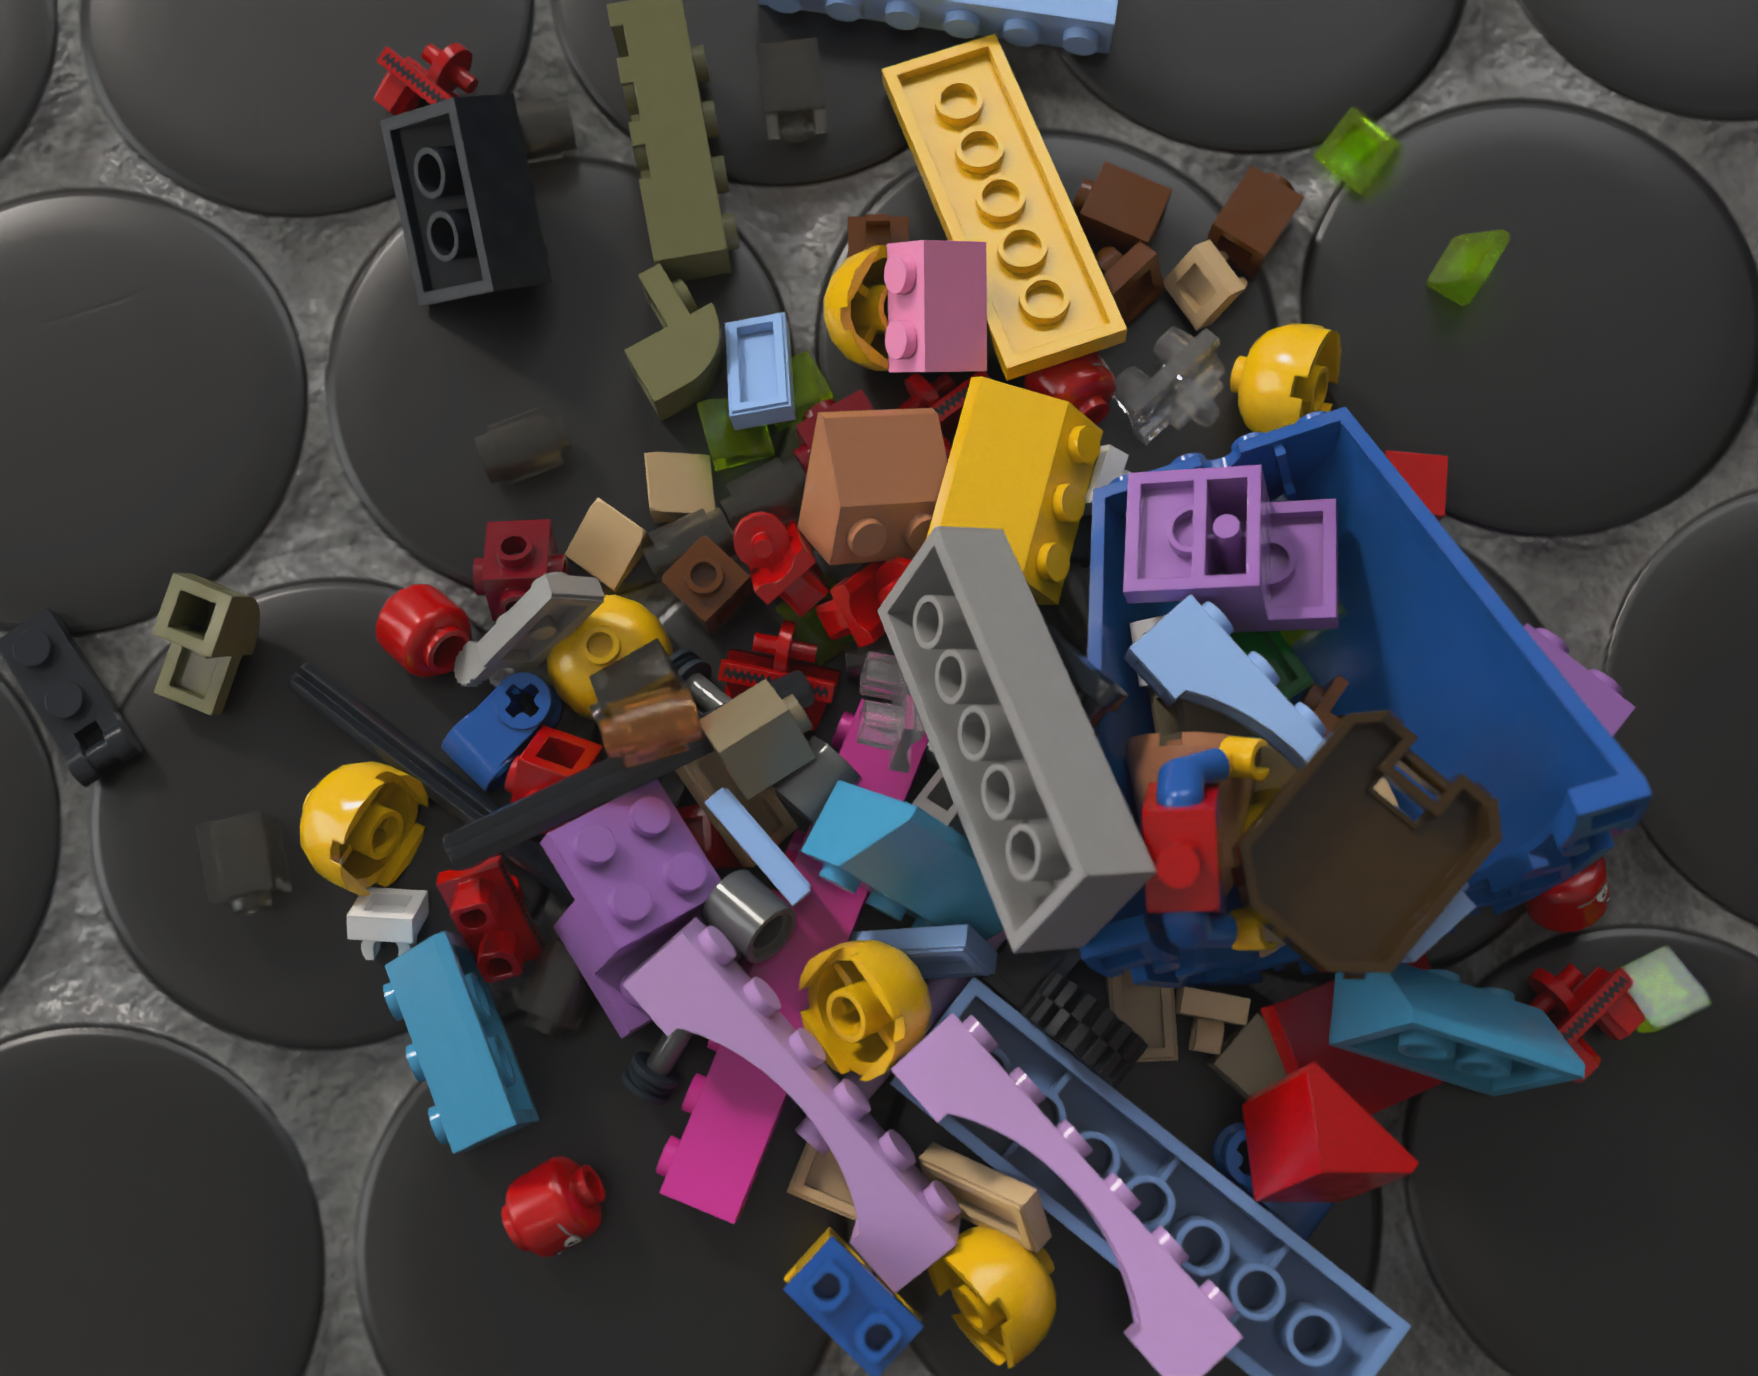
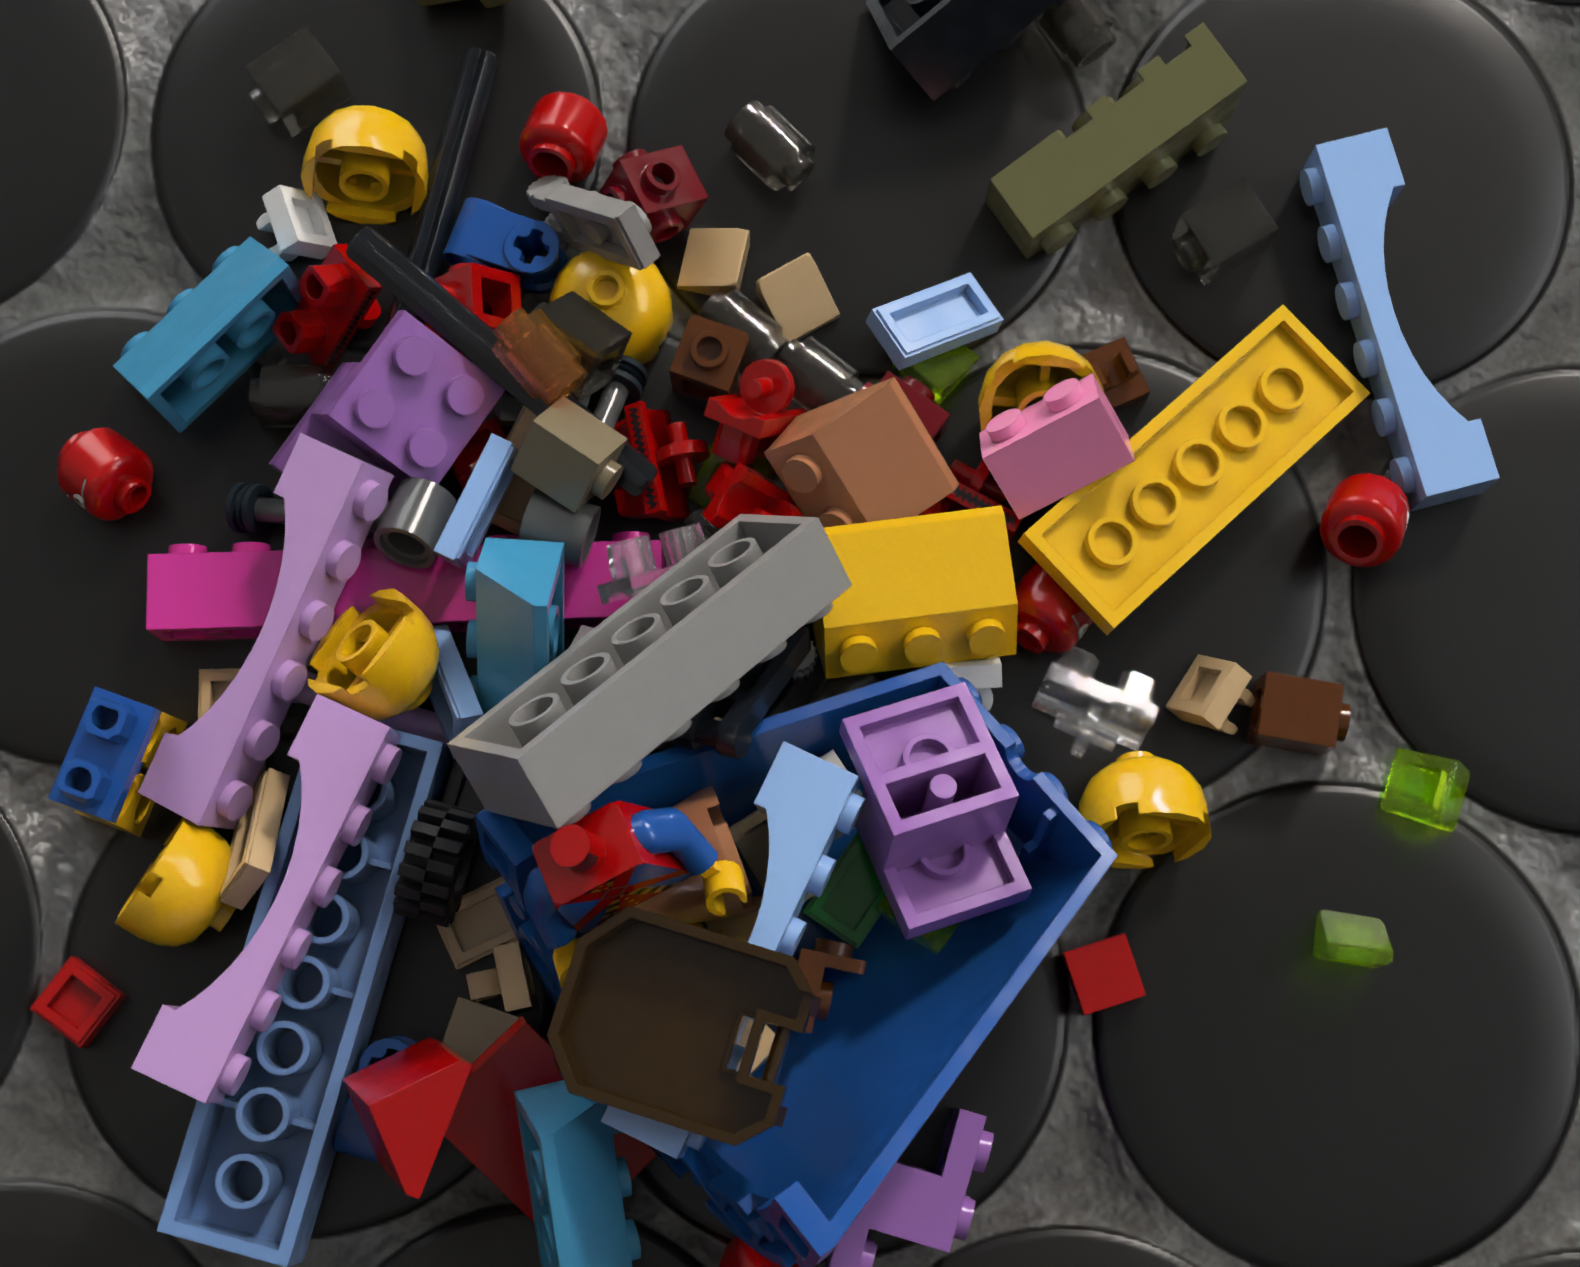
camera: 65 degrees right, 0 degrees up
olive brick [624,263,725,421] -> none
clear neon green slope [697,398,775,472] -> none
reddish brown brick [1072,161,1173,256] -> none
reddish brown tile [1094,241,1165,326] -> none
none -> red head [1319,473,1410,568]

